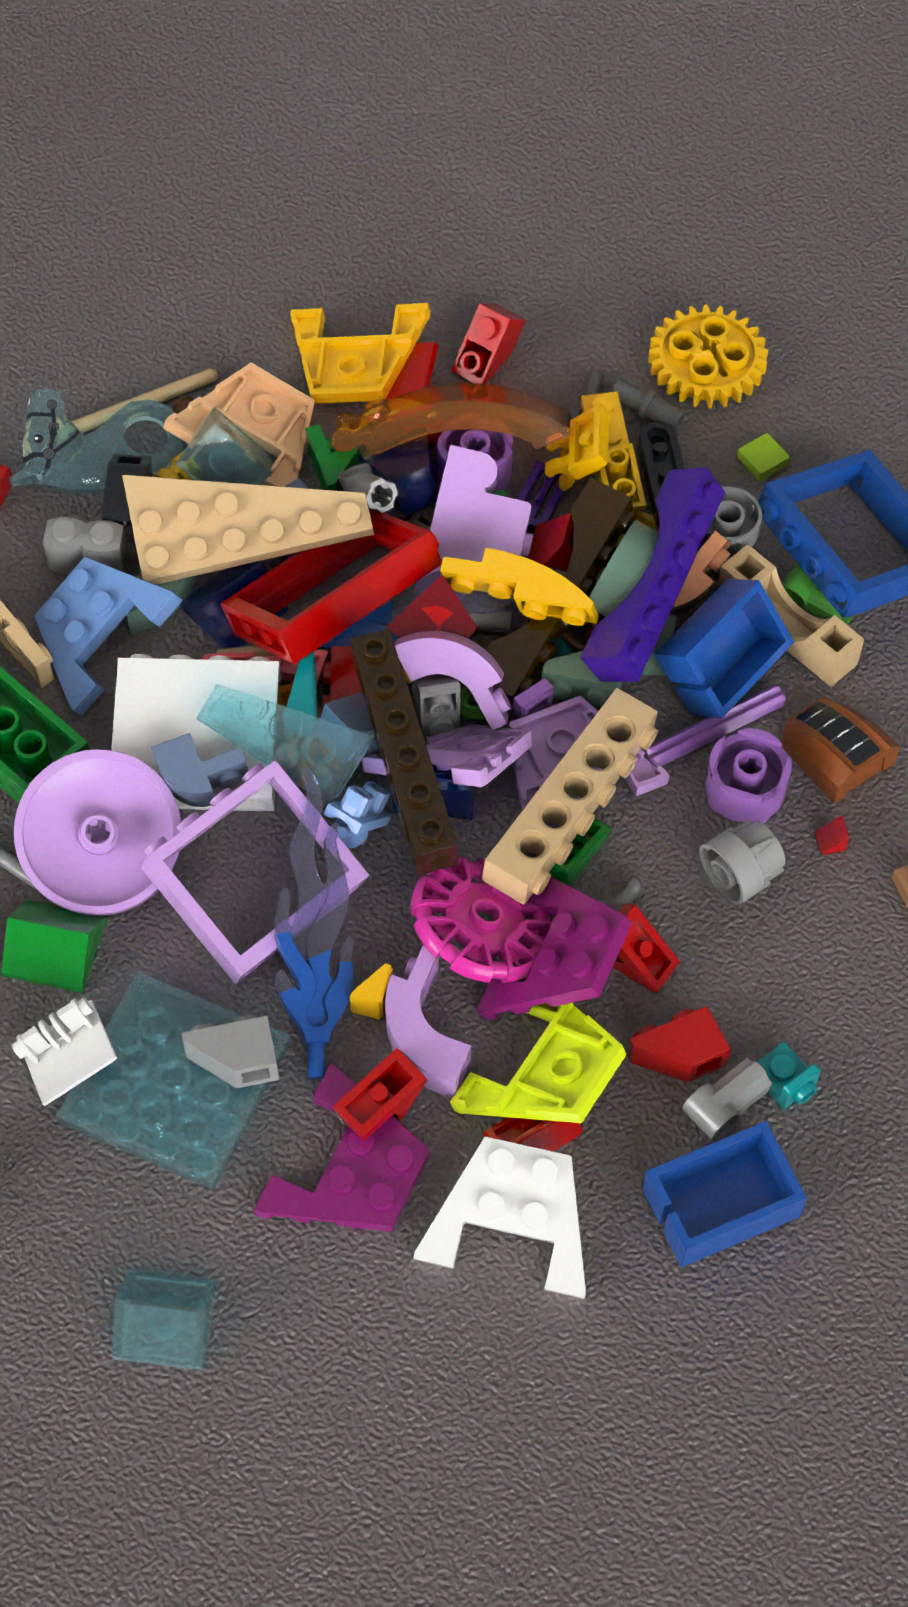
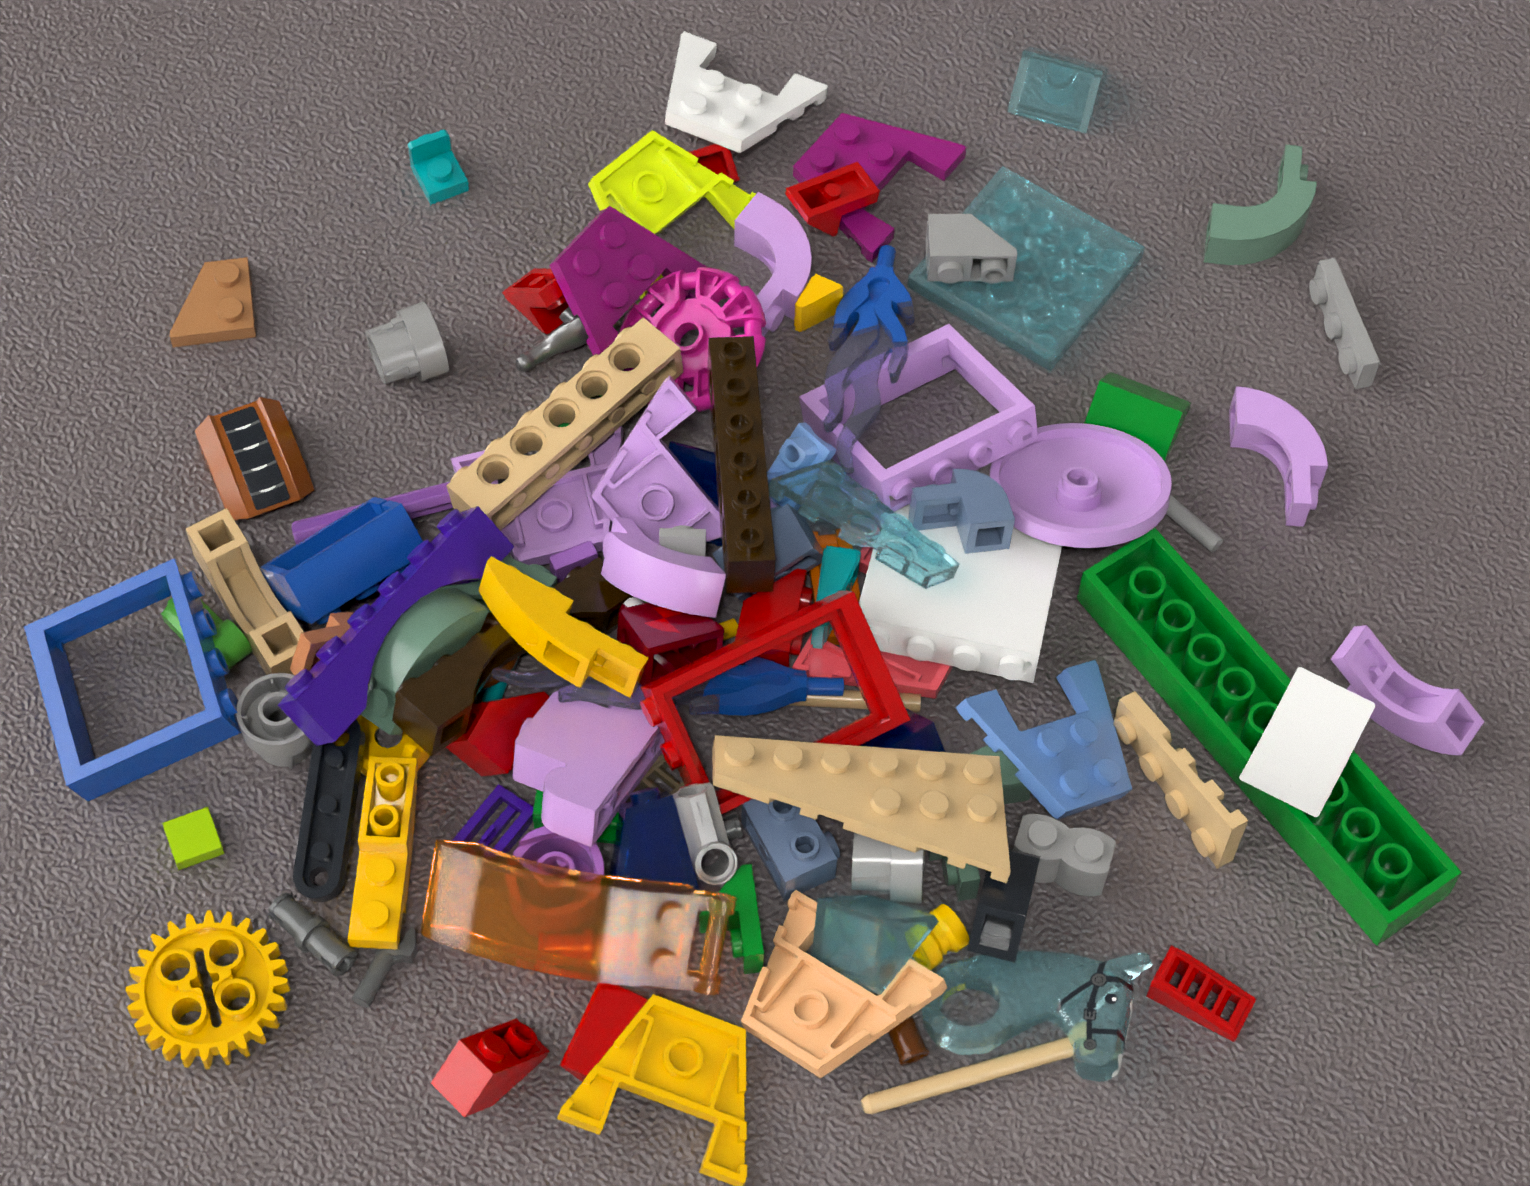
camera: 170 degrees left, 0 degrees up
white hinge [12,997,118,1106] -> none
yellow plate [545,403,609,491] -> none
red slope [627,1006,731,1083] -> none
blue piece [642,1121,807,1268] -> none
light grey piece [682,1058,772,1141] -> none
medium lavender brick [705,728,792,824] -> none
red piece [814,815,850,855] -> none

